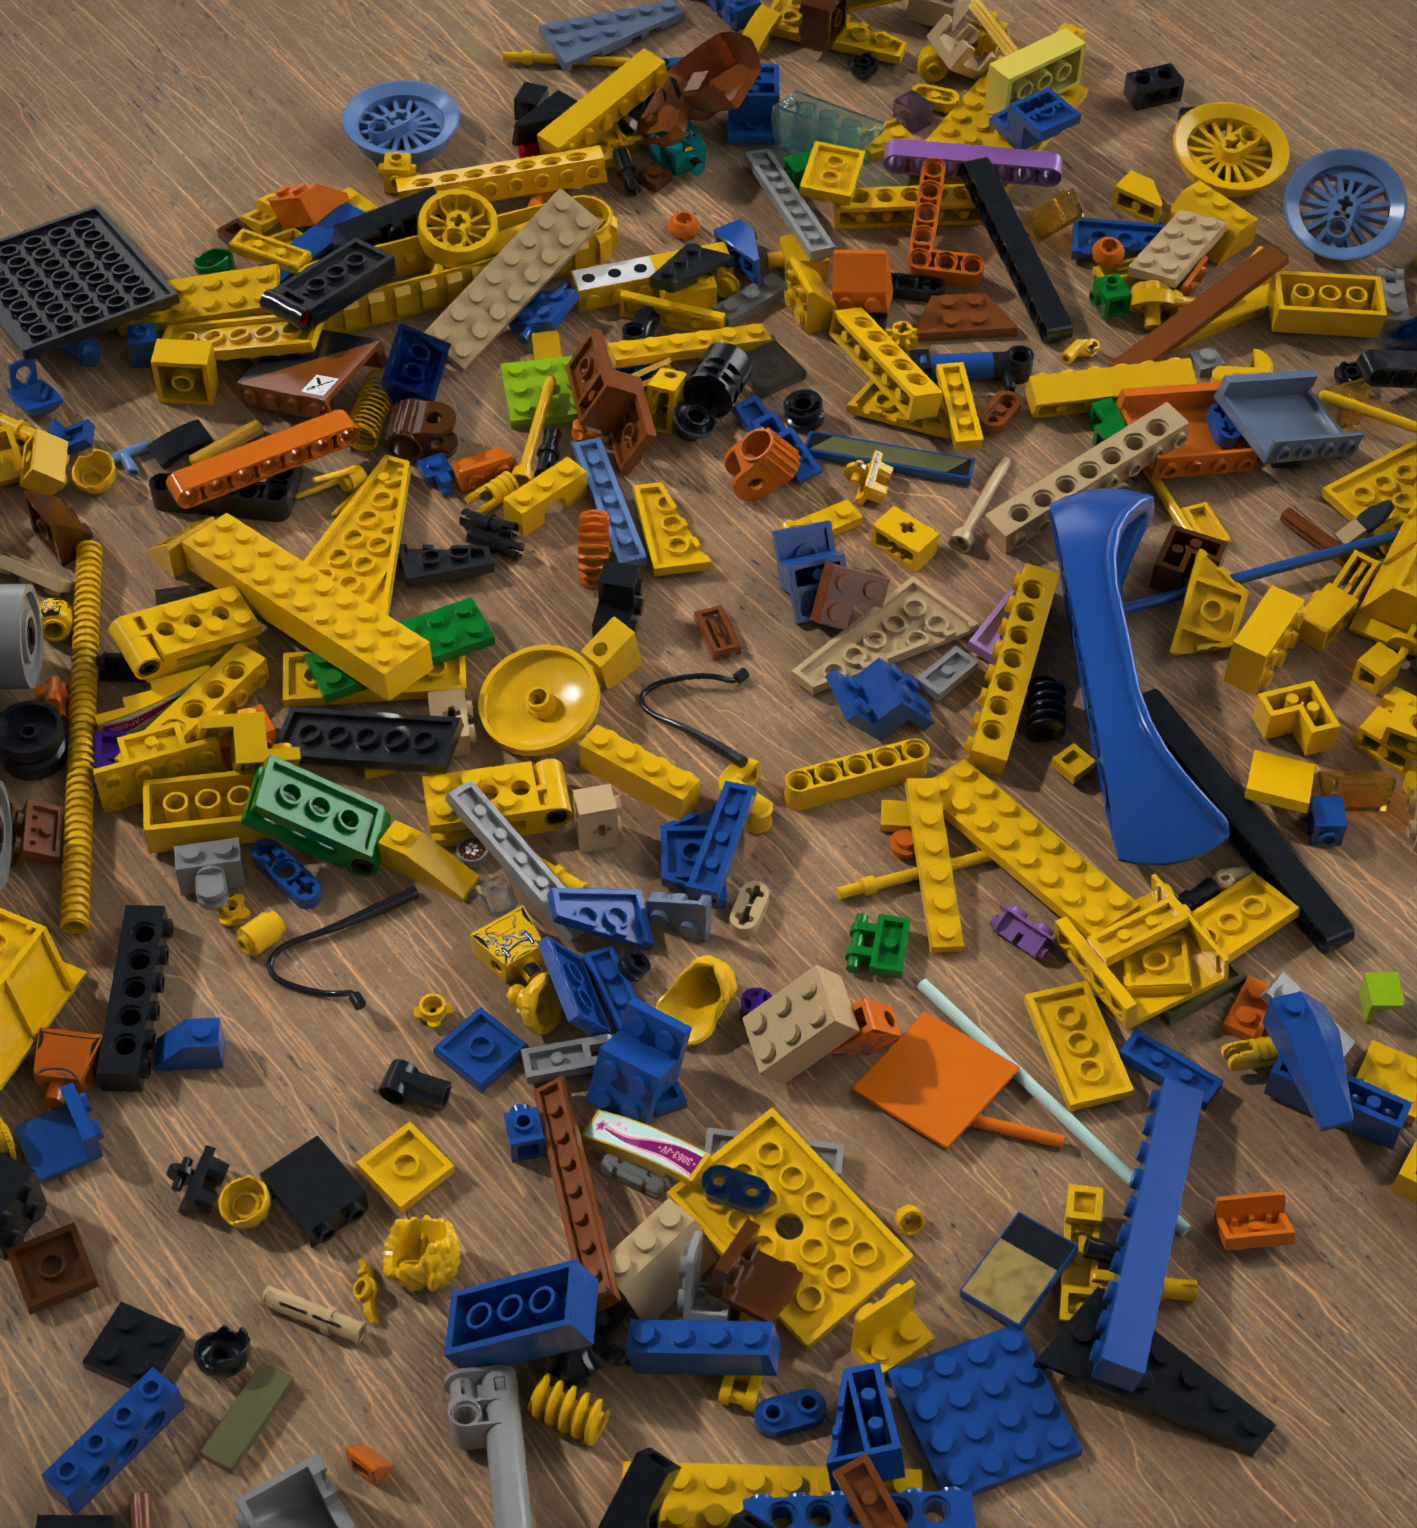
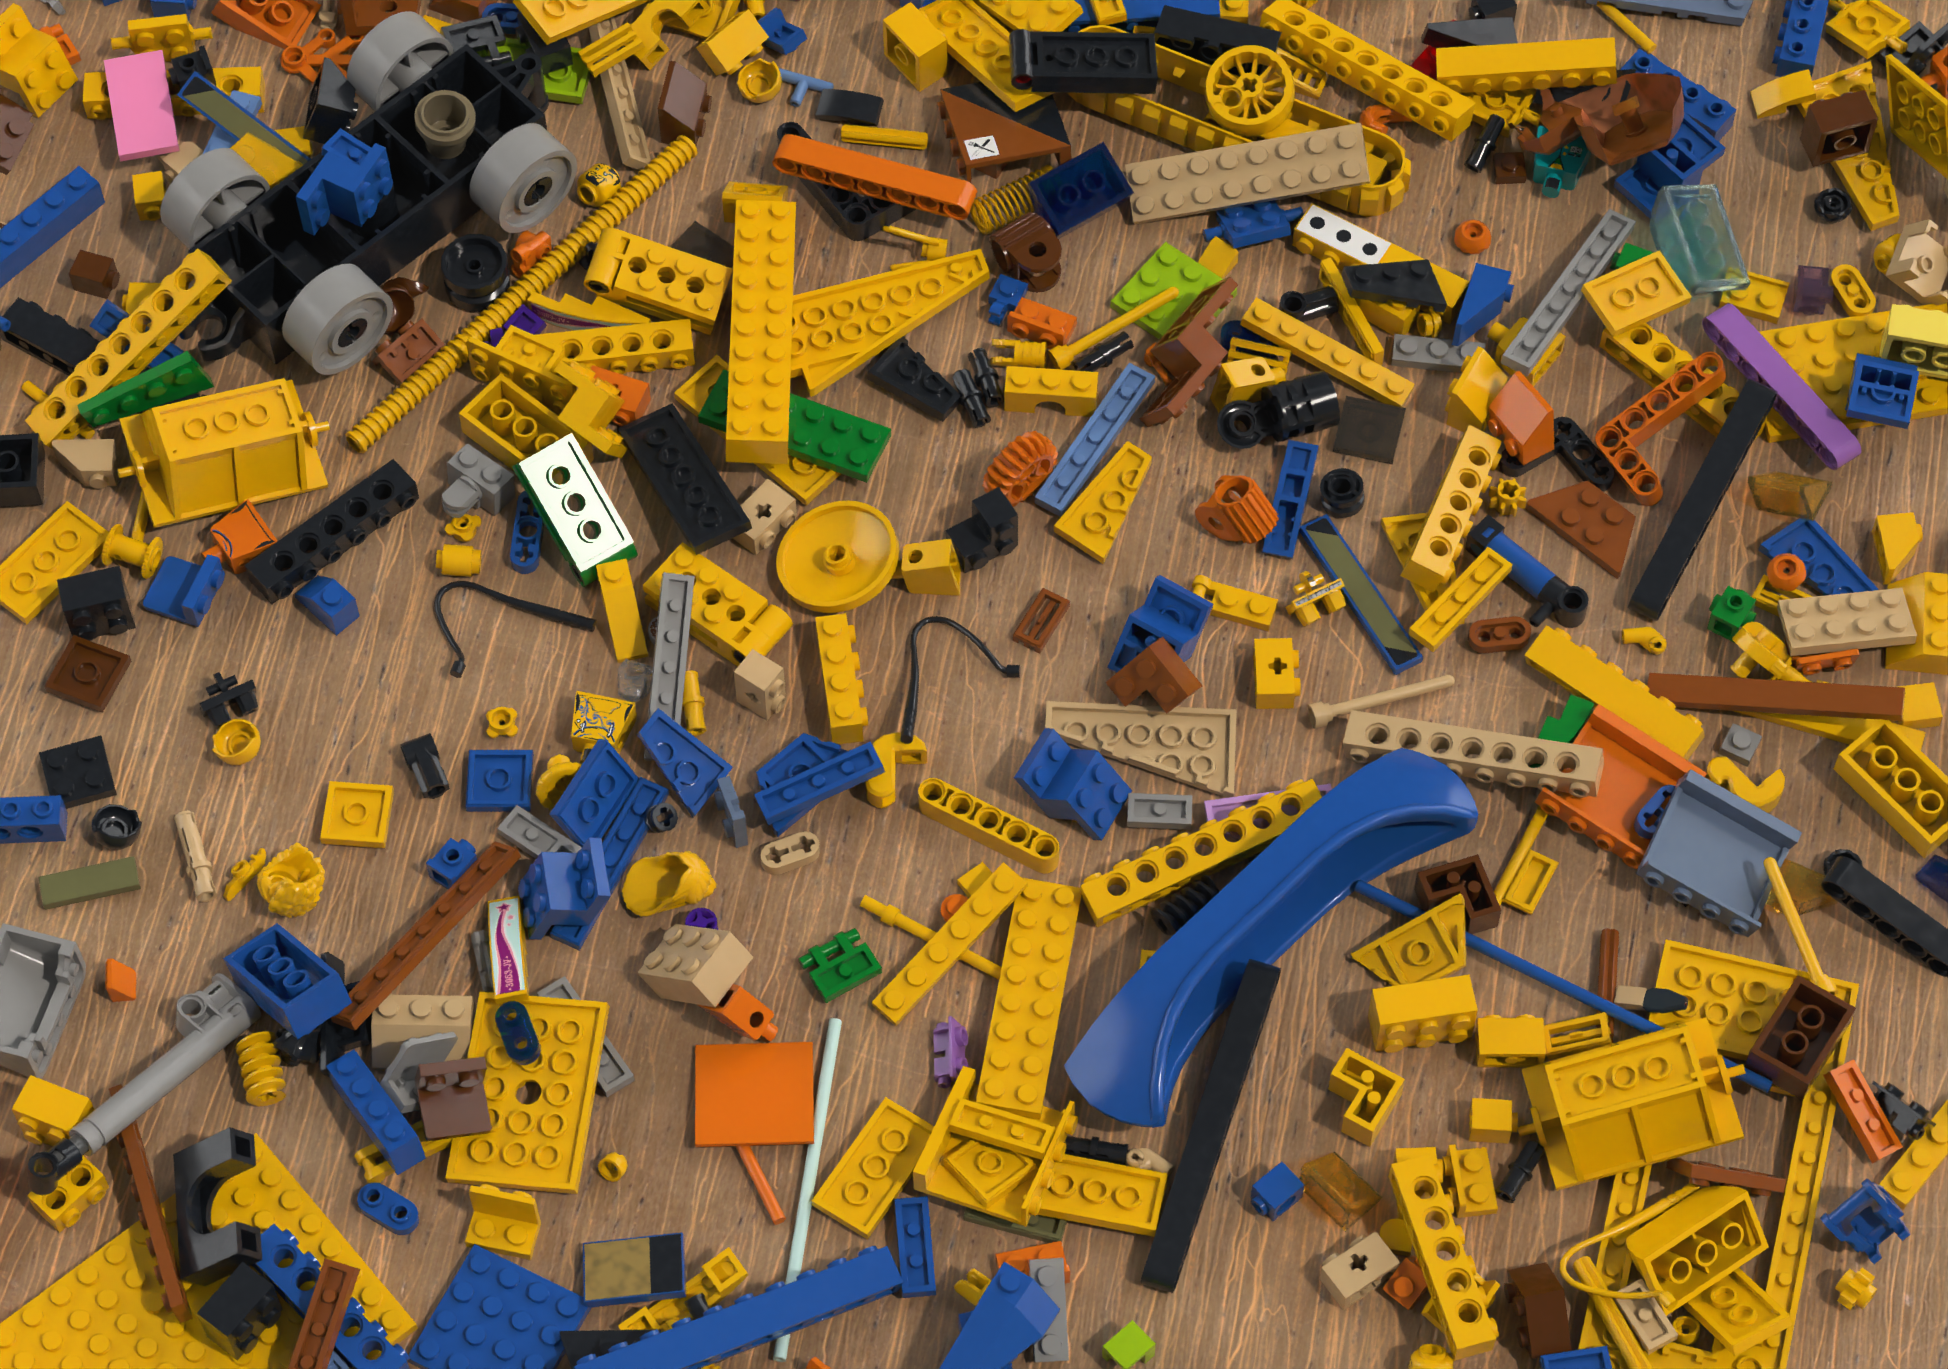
camera: 50 degrees right, 10 degrees up
black panel [260,1135,369,1248] -> none
blue wedge [826,1362,906,1491] -> none
yellow tile [1244,749,1316,813] -> none

